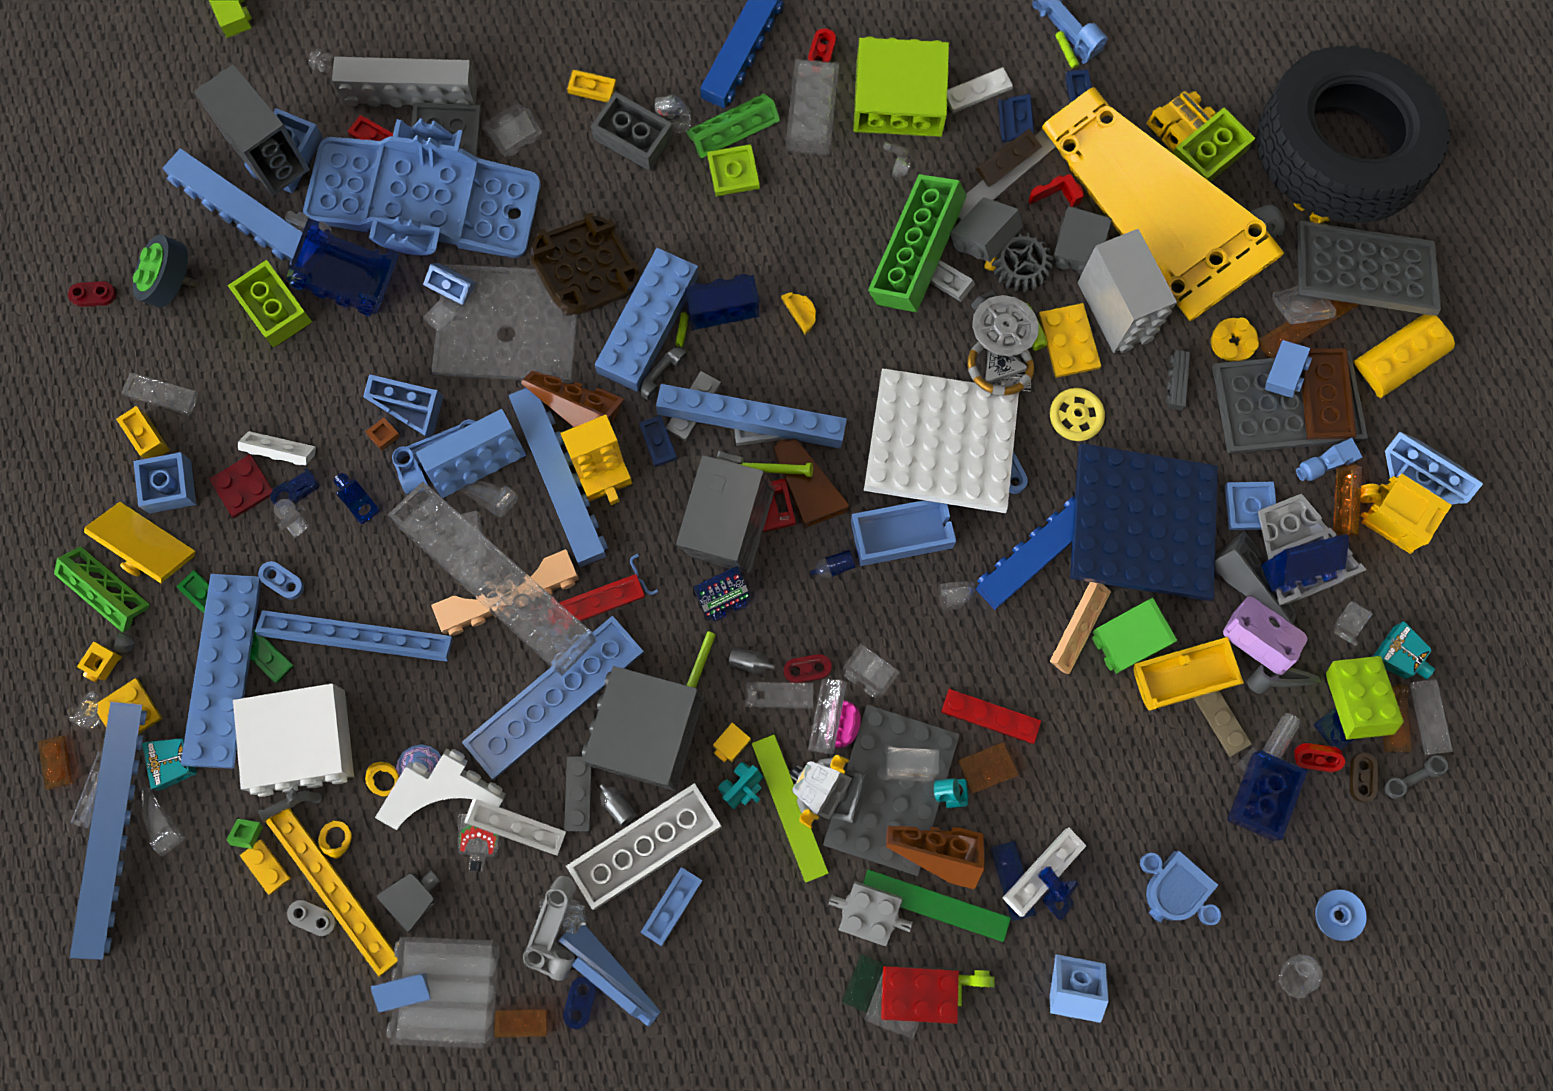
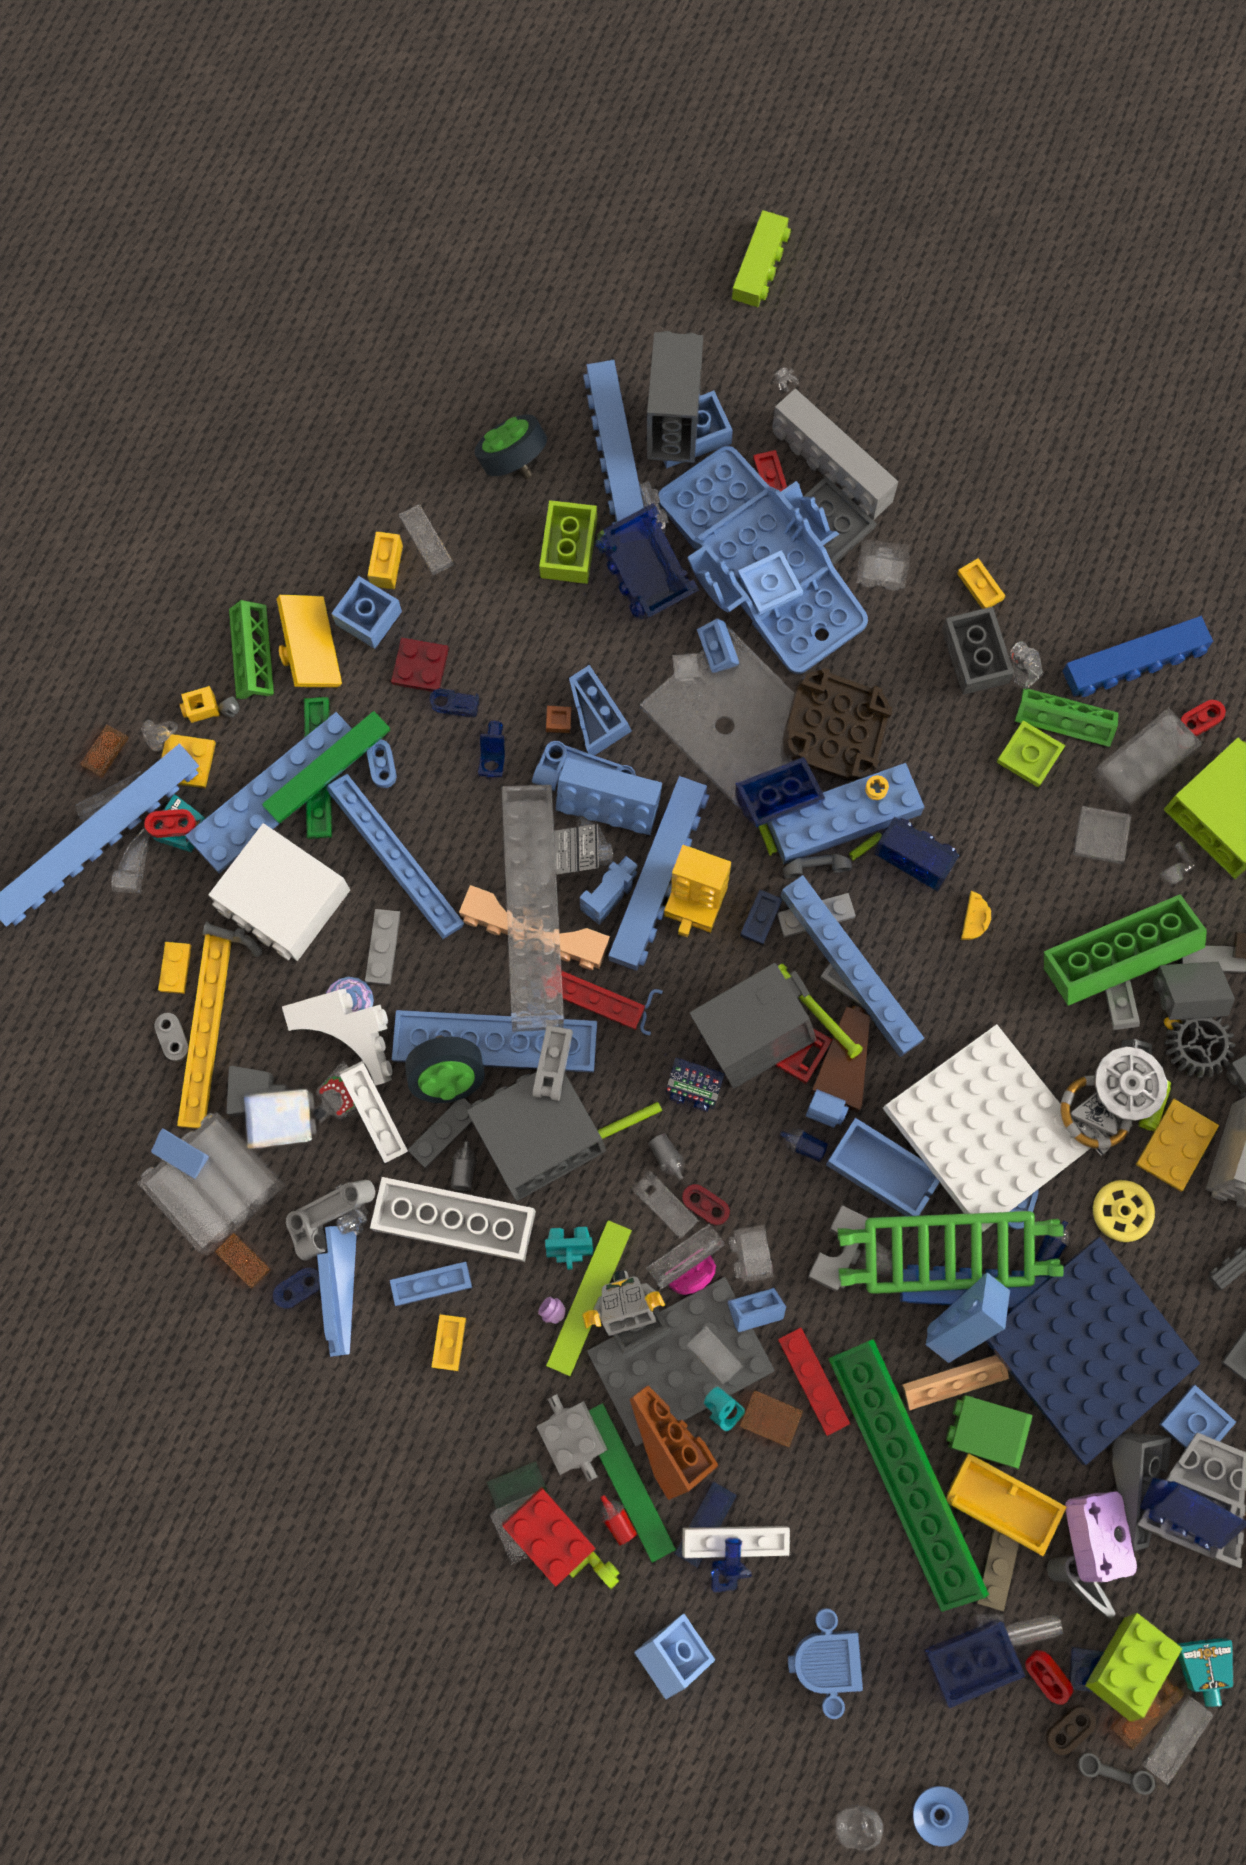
camera: 50 degrees right, 0 degrees up
dark red plate [68,281,117,307] -> none
bright green plate [227,819,263,849] -> none
white plate [238,431,316,465] -> none
clear hips [274,499,310,538] -> none
yellow piece [318,821,352,859] -> none
yellow piece [365,762,400,796] -> none
dark orange wedge [521,371,624,427] -> none
yellow brick [713,723,751,763] -> none
clear bracket [1333,601,1372,646] -> none
none -> red plate [144,809,196,838]
none -> clear slope [244,1088,316,1149]
none -> green tile [262,711,390,824]
none -> light grey plate [365,909,401,985]
none -> black wheel [405,1035,485,1103]
none -> yellow plate [432,1315,466,1371]
none -> light grey plate [533,1026,573,1101]
none -> lavender plate [538,1297,565,1324]
none -> light grey sticker [554,824,599,875]
none -> medium blue hips [580,856,637,925]
none -> red piece [600,1495,637,1546]
none -> medium blue slope [728,1288,786,1332]
none -> clear blue slope [735,757,825,827]
none -> light blue plate [738,550,803,615]
none -> lime piece [757,818,778,856]
none -> medium blue brick [805,1089,849,1128]
none -> light grey arch [808,1206,868,1292]
none -> green plate [828,1339,989,1612]
none -> bright green bar [838,1211,1063,1294]
none -> yellow bush [865,775,889,801]
none -> medium blue wedge [926,1273,1010,1363]
none -> clear blue piece [1035,1220,1070,1262]
none -> clear plate [1073,806,1131,864]

